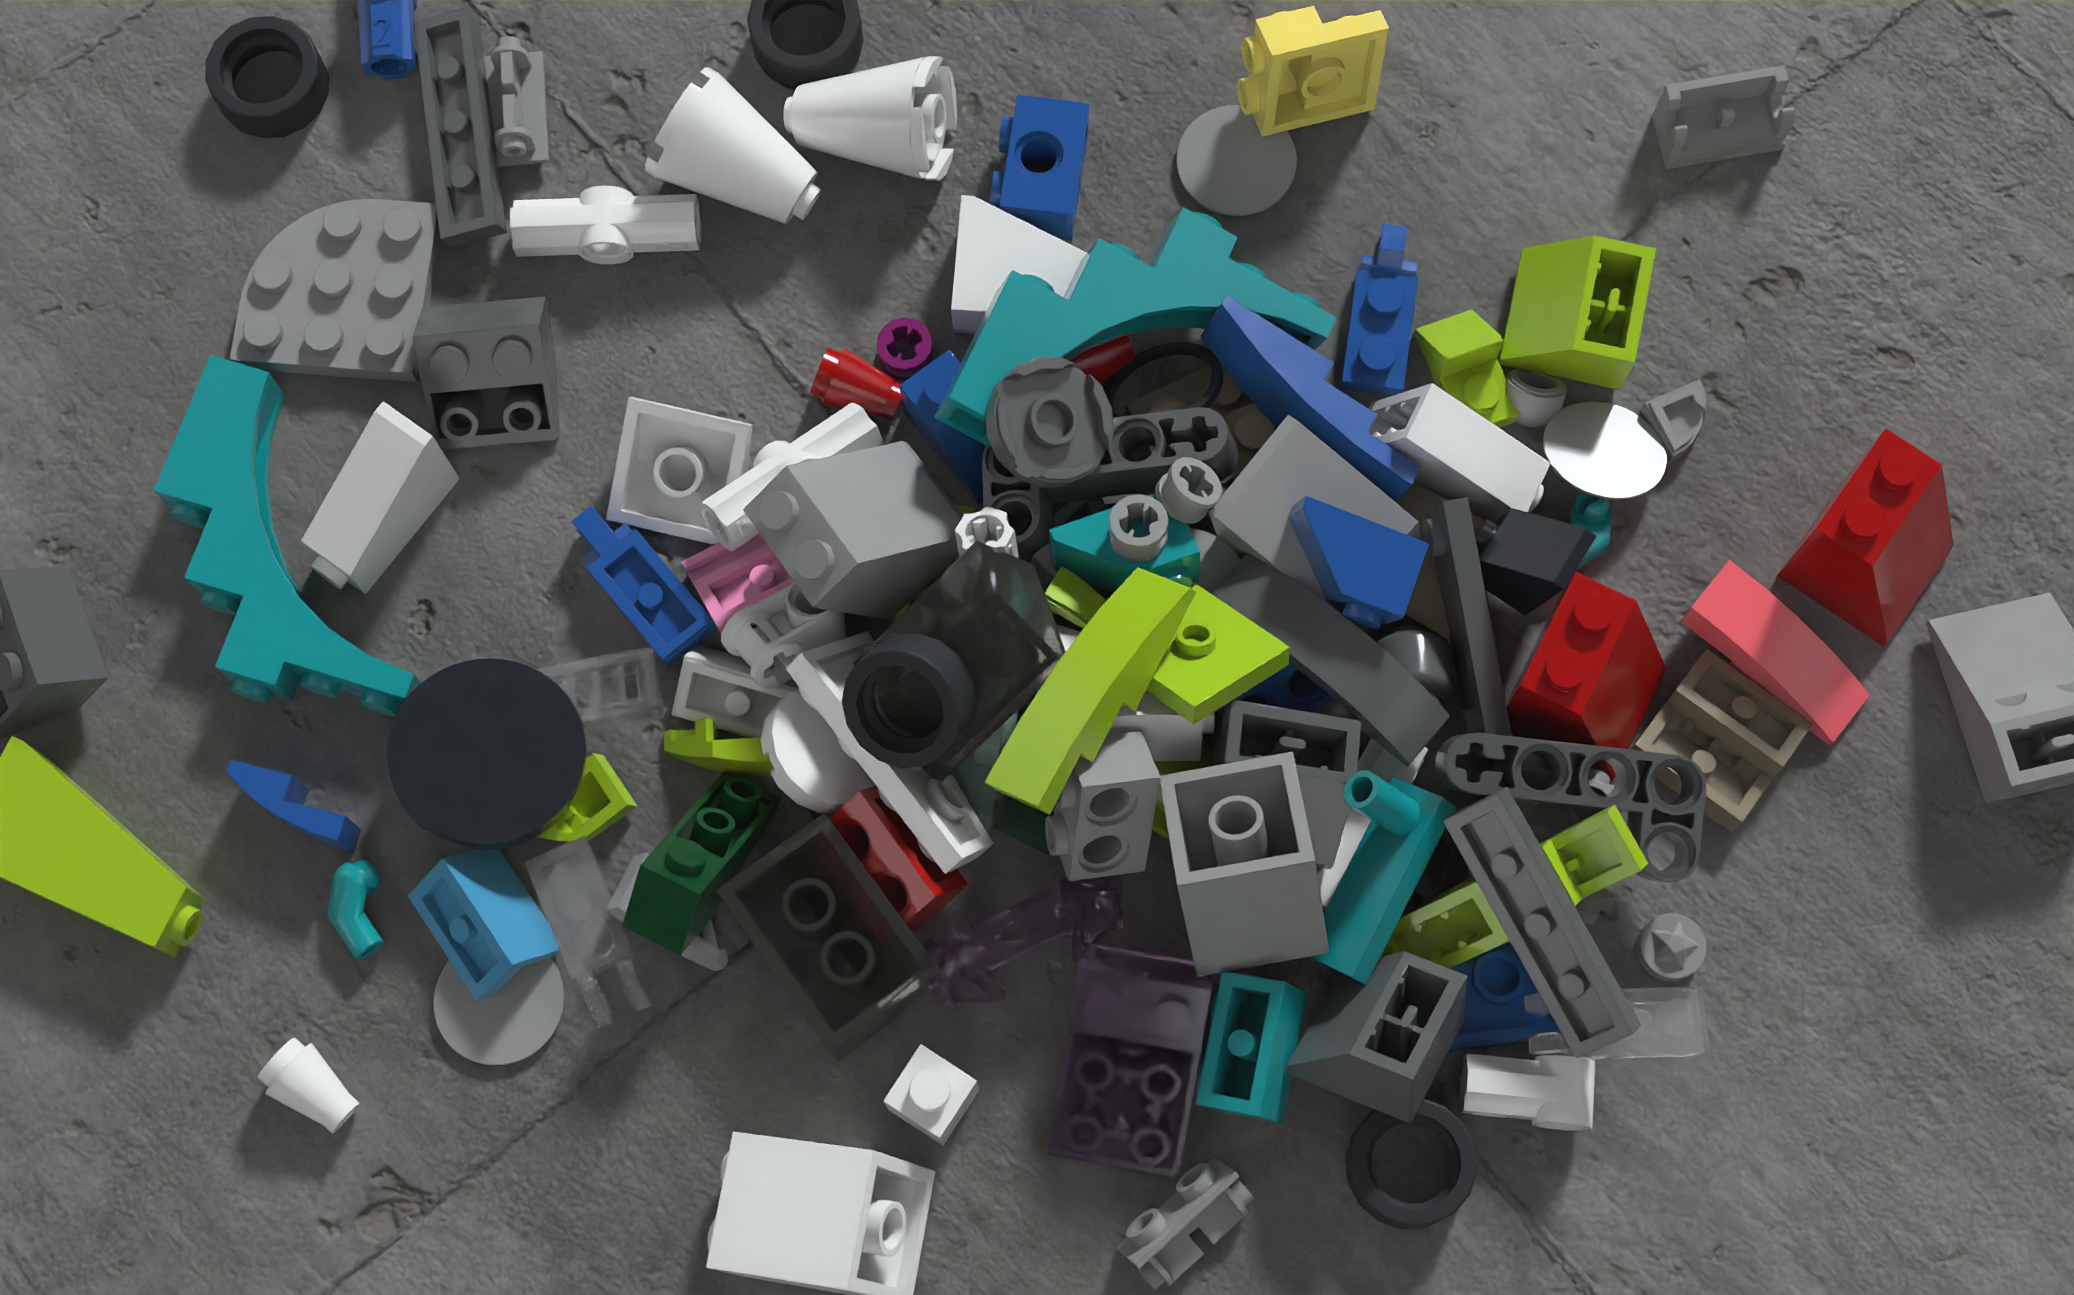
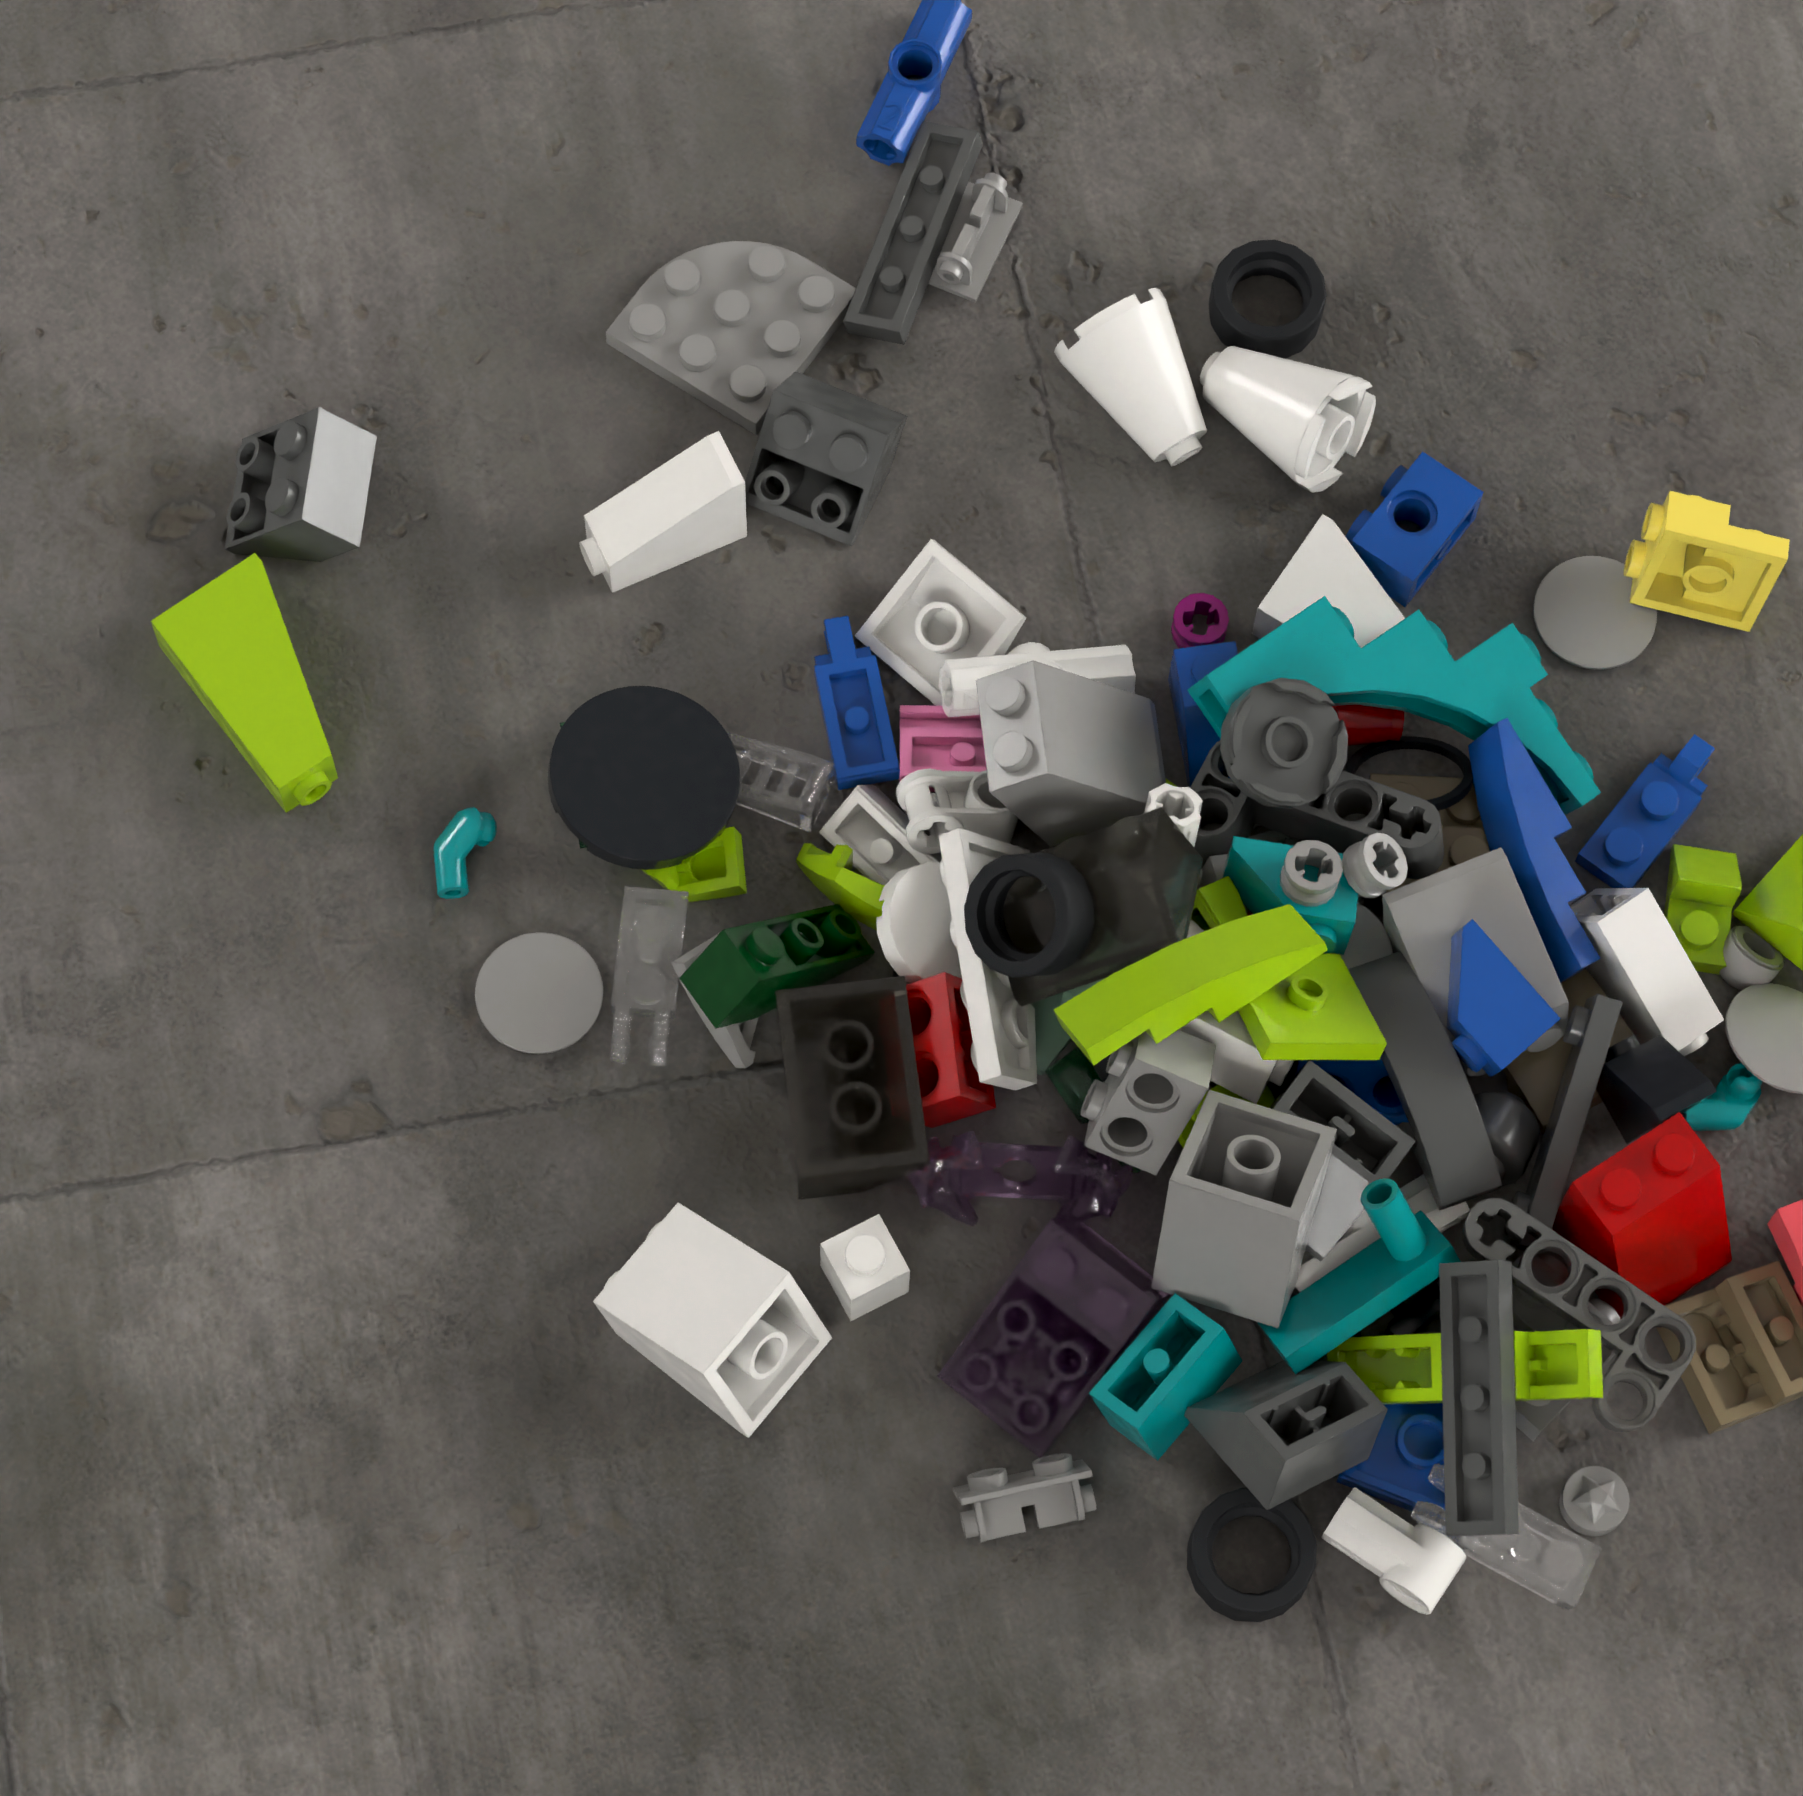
camera: 25 degrees right, 5 degrees down
teal arch [154,355,421,716] -> none
black tyre [205,16,329,138] -> none
blue slope [226,760,362,854] -> none
white cone [257,1037,360,1134] -> none
dark azure panel [408,849,563,1002] -> none
white piece [510,186,701,265] -> none
red cone [810,347,901,421] -> none

